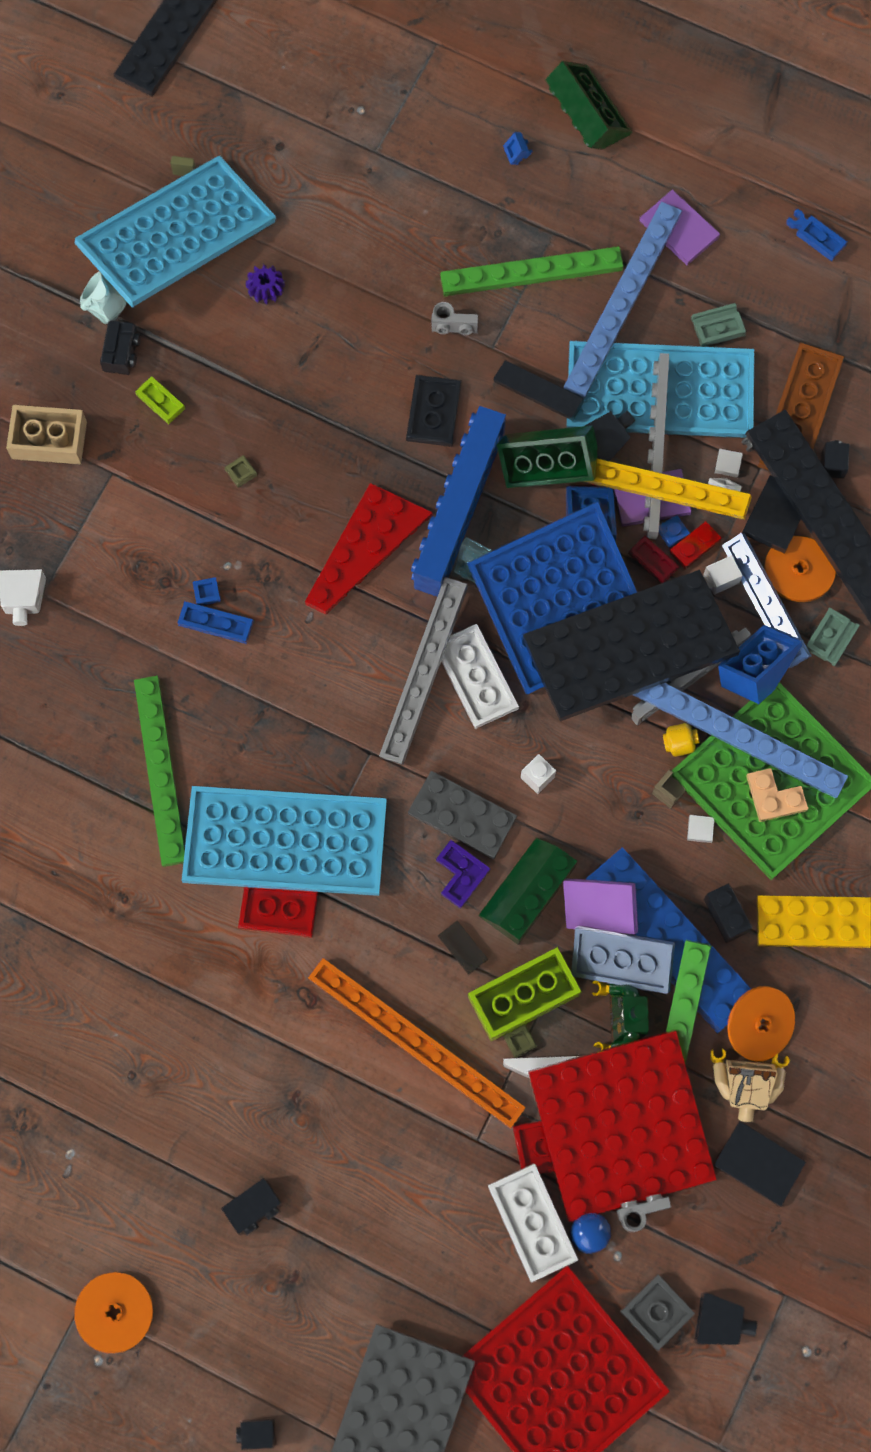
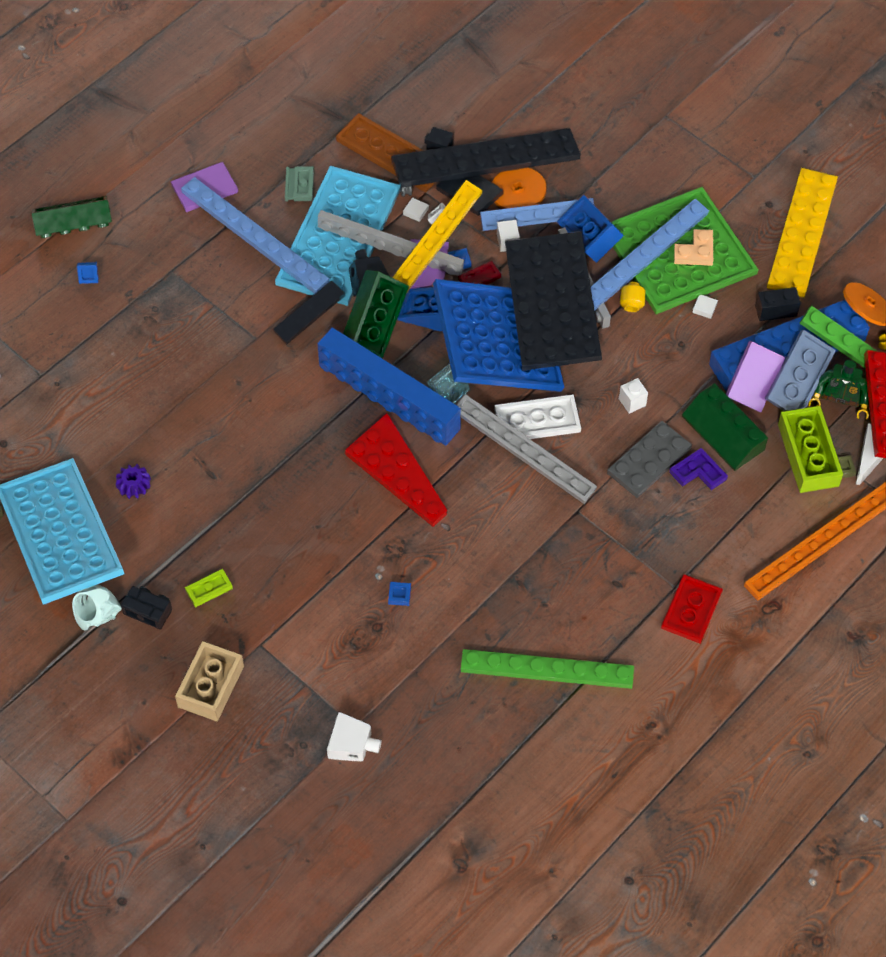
camera: 75 degrees left, 15 degrees down
blue plate [177,601,254,644] -> none
medium azure plate [182,786,387,896] -> none
olive tile [224,455,257,488] -> none
black tile [406,375,461,447] -> none
light grey plate [432,302,478,335] -> none
clear smoke tile [438,921,488,975] -> none
bright green plate [440,246,623,296] -> none
dark tan panel [652,769,686,809] -> none
red plate [670,521,721,569] -> none
blue plate [786,209,847,261] -> none
sand green plate [806,608,860,666] -> none

